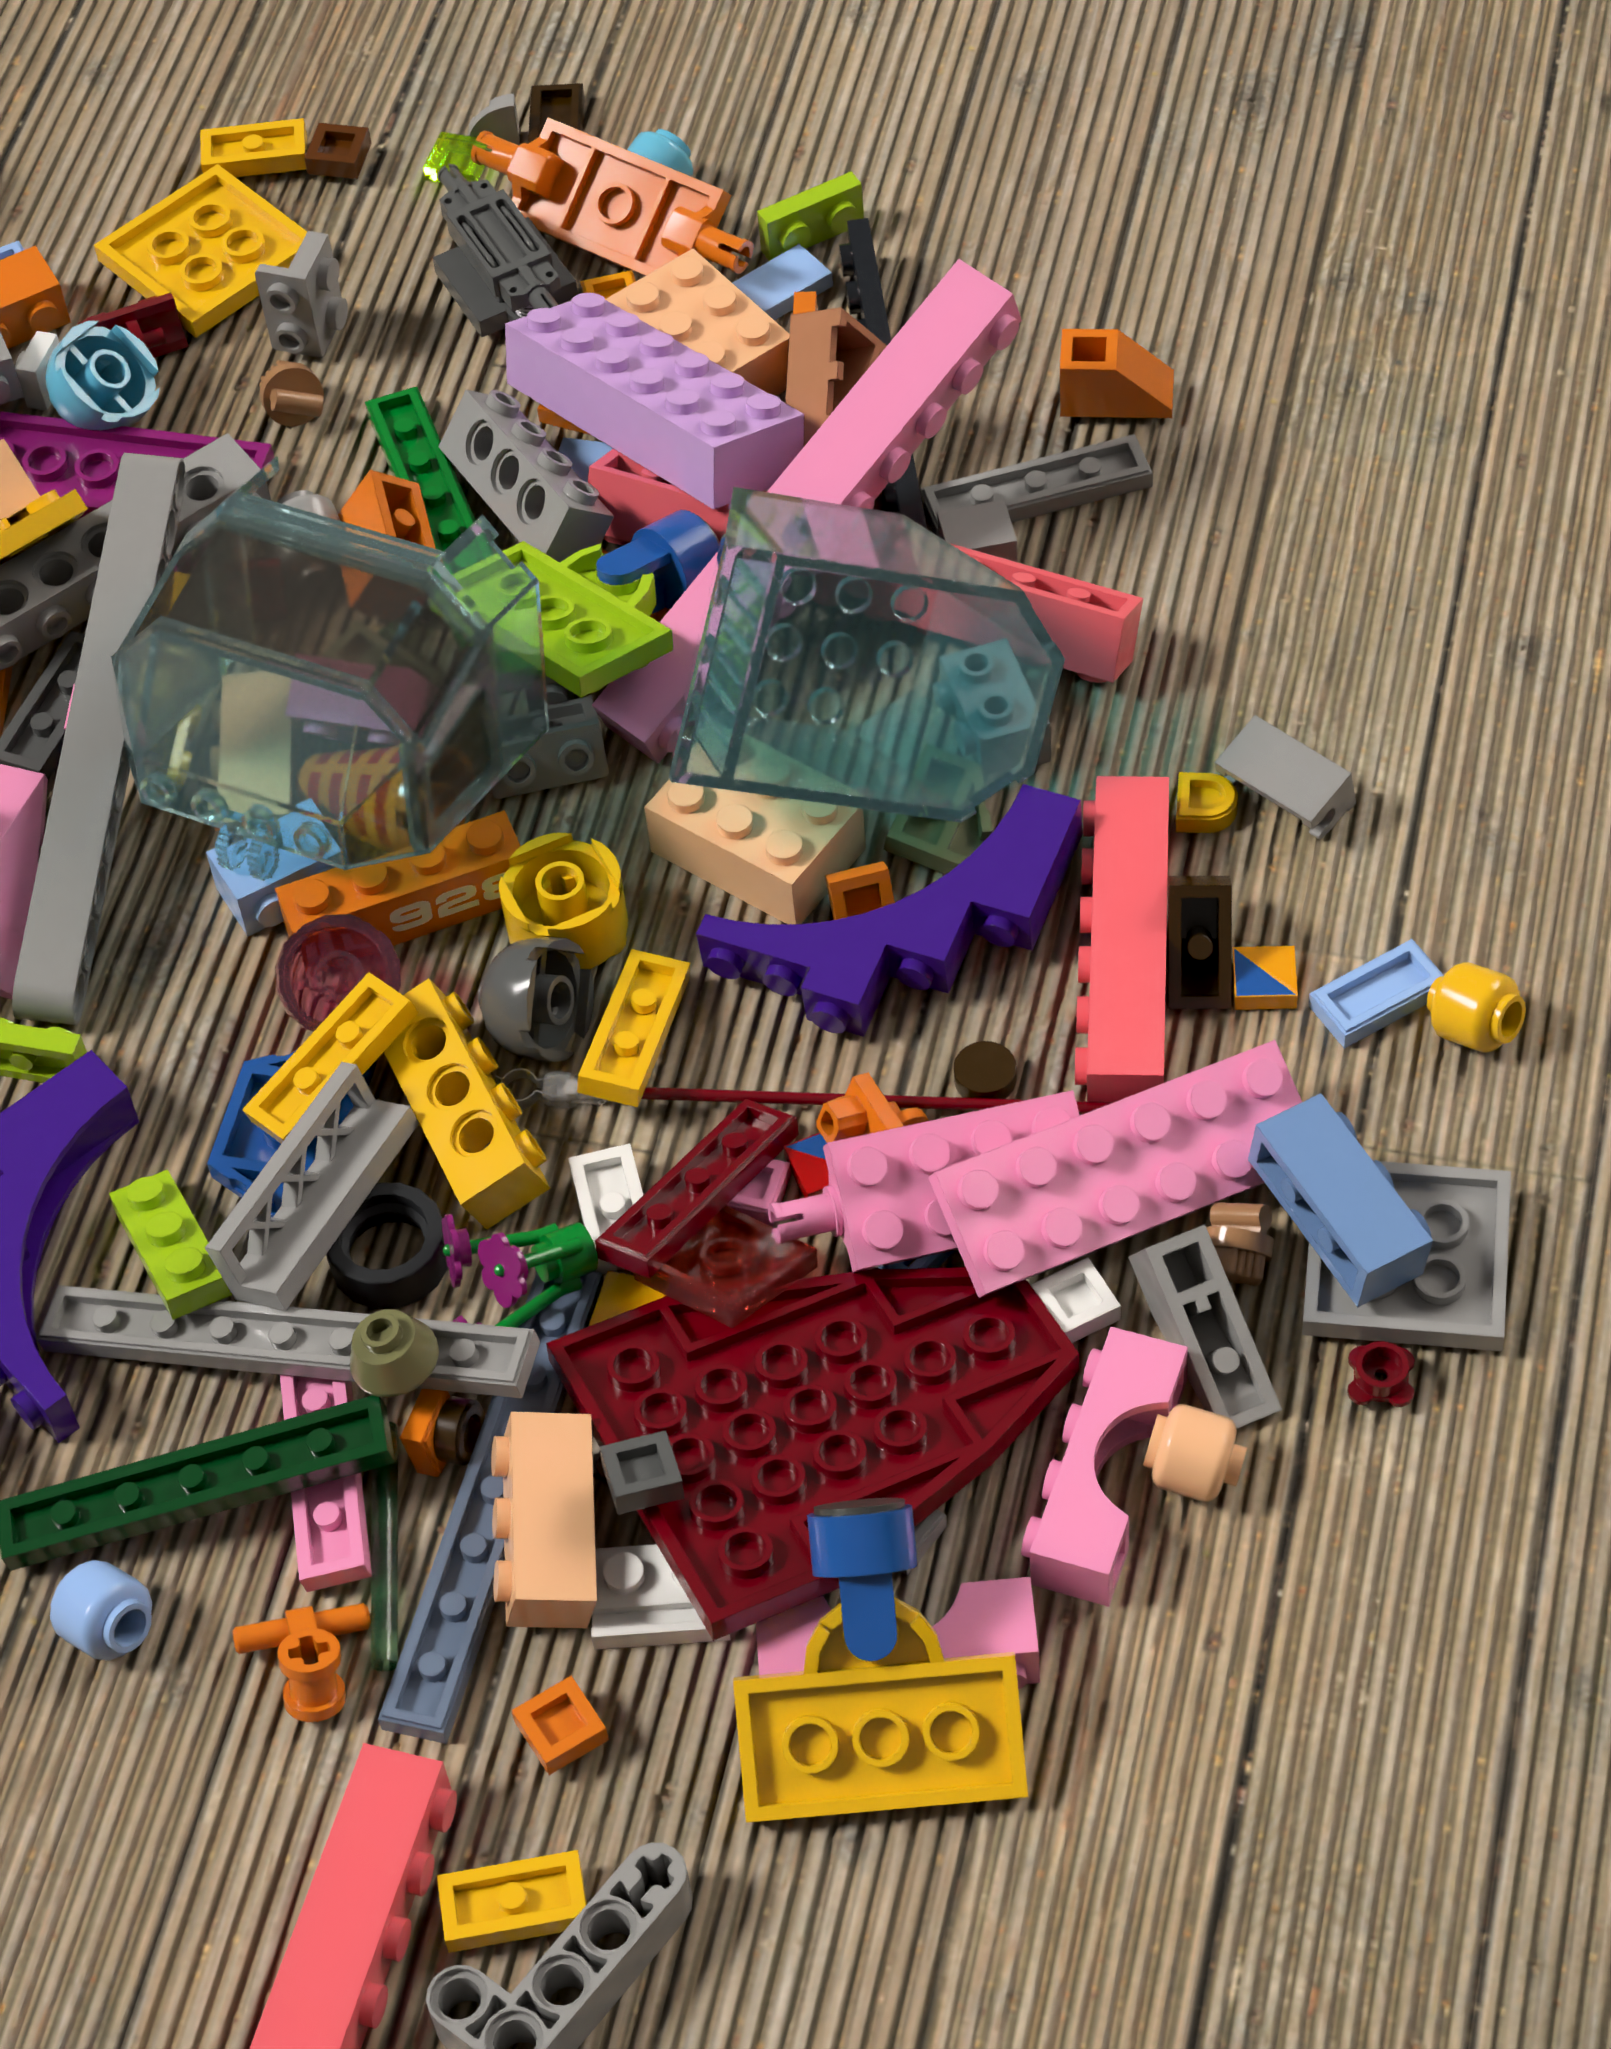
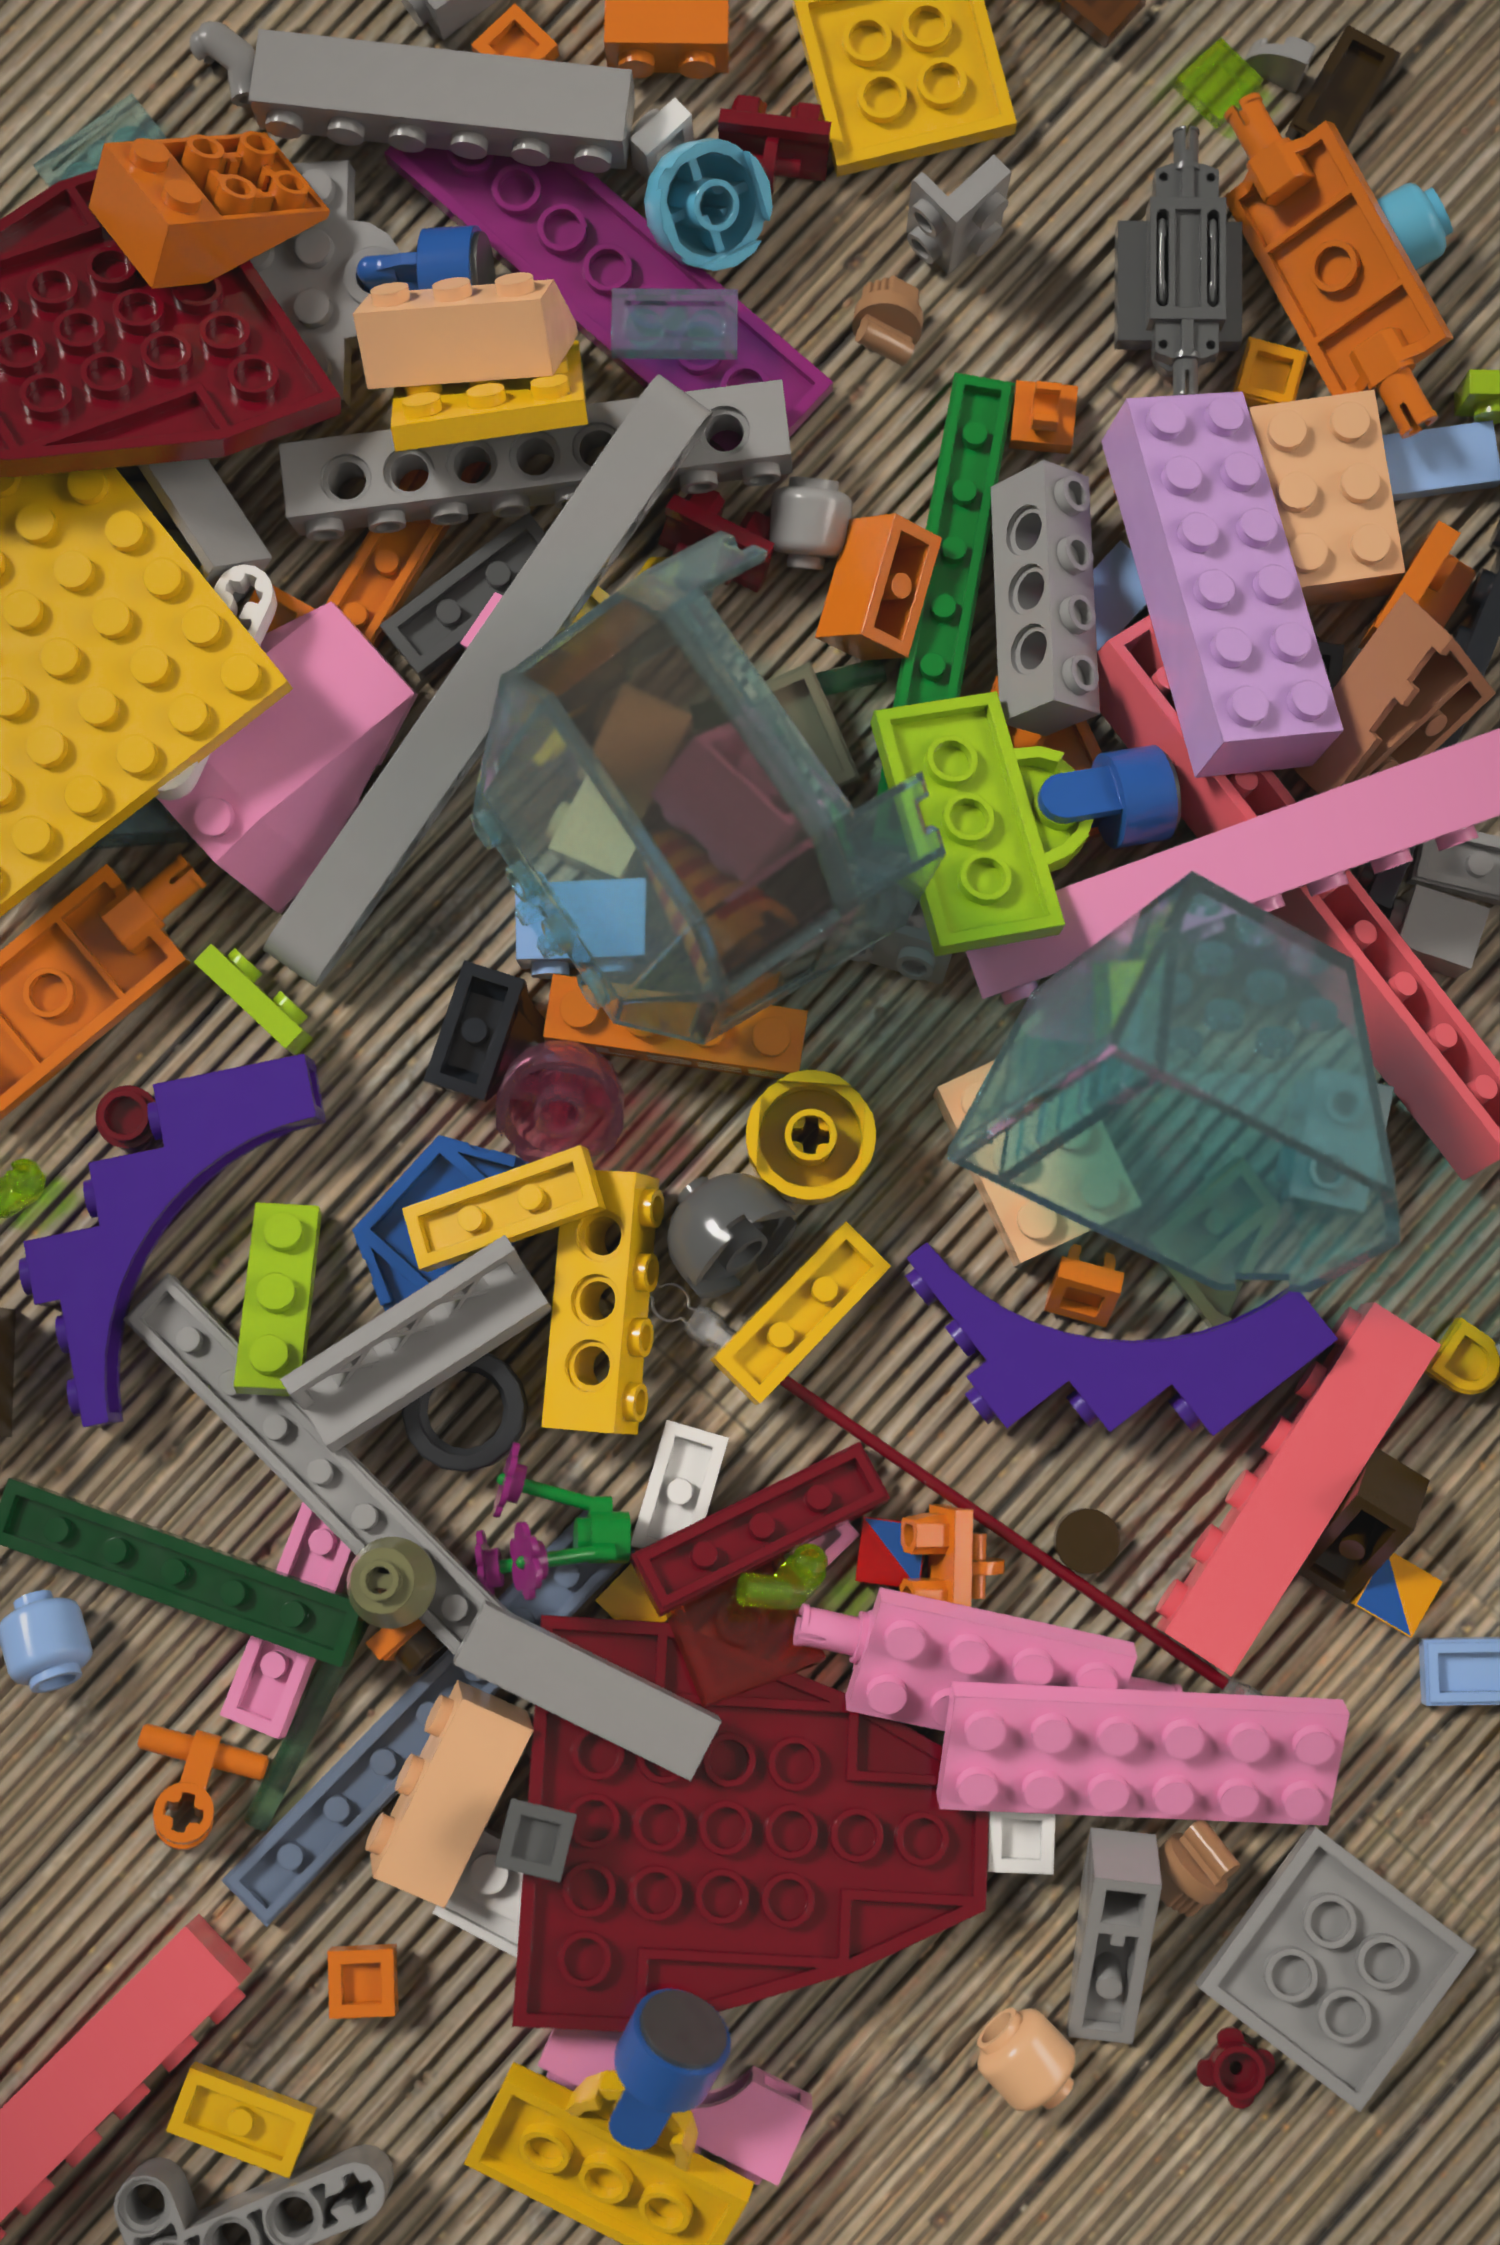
camera: 30 degrees right, 30 degrees up
bright pink arch [1021,1327,1188,1607] -> none
medium blue brick [1248,1093,1433,1308] -> none
none -> black slope [423,960,546,1102]
none -> light grey tile [453,1599,722,1781]
none -> clear light blue plate [611,288,738,359]
none -> clear neon green arm [736,1543,828,1610]
none -> orange tile [1009,380,1078,454]

